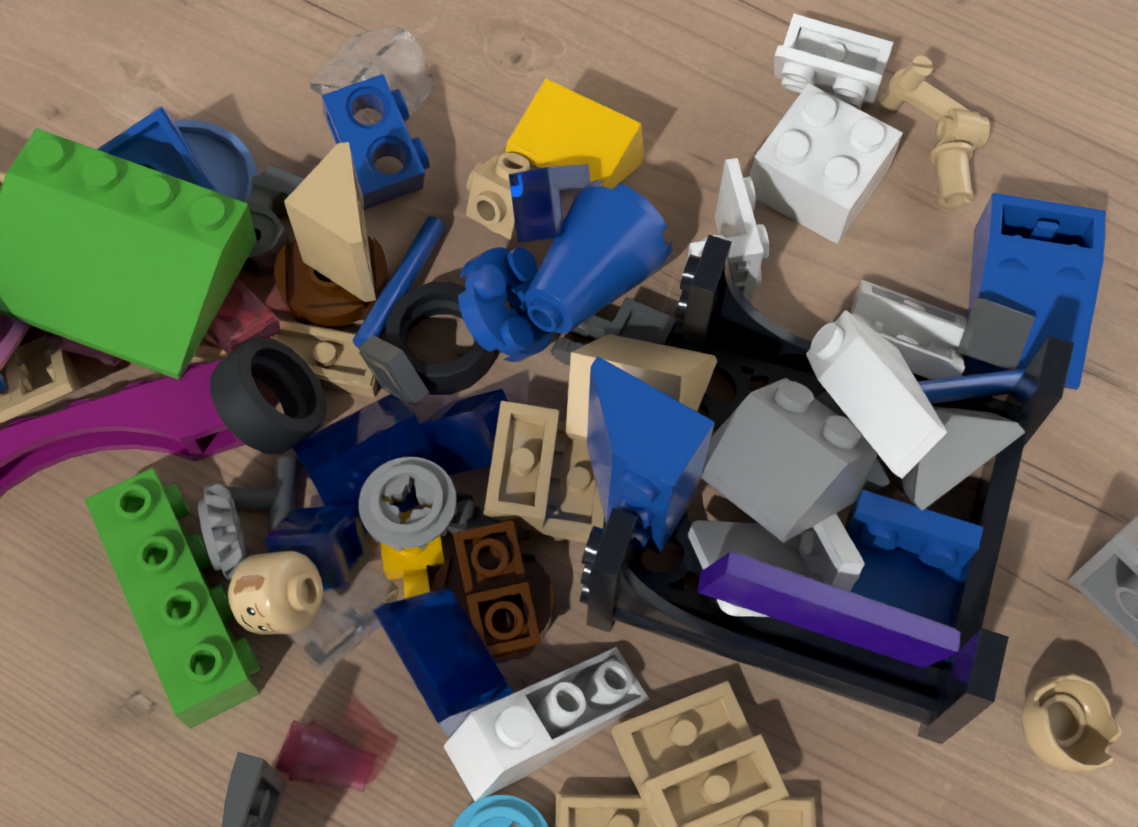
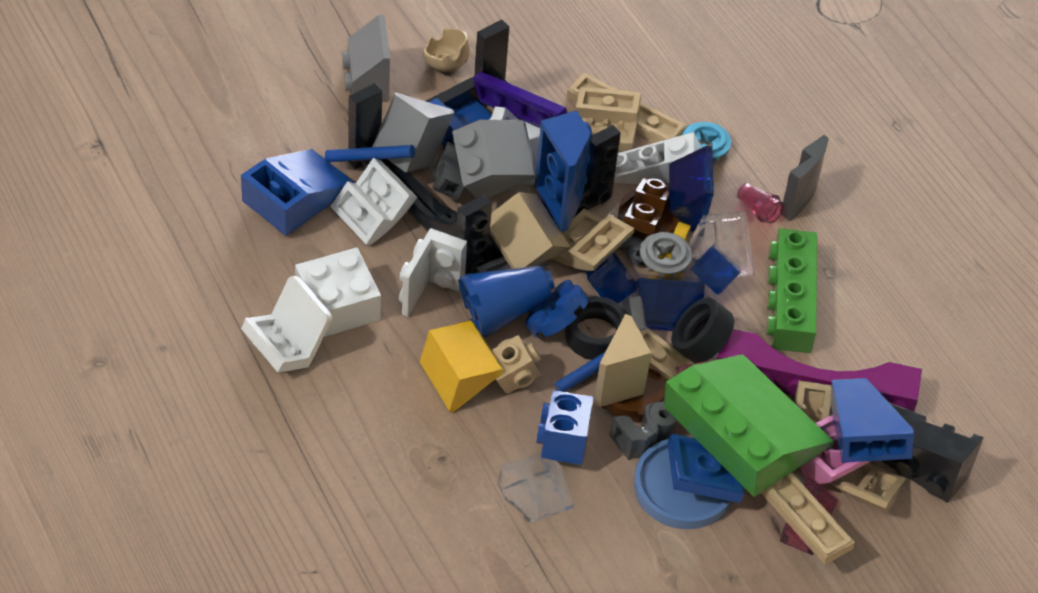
camera: 150 degrees left, 15 degrees down
light grey gear [198,483,247,581] -> none
dark grey piece [225,457,299,553] -> none
tan head [228,551,323,635] -> none
clear blue panel [509,164,591,243] -> none
white slope [806,310,947,479] -> none
tan pin [880,55,990,208] -> none
dark grey tile [956,298,1035,371] -> none

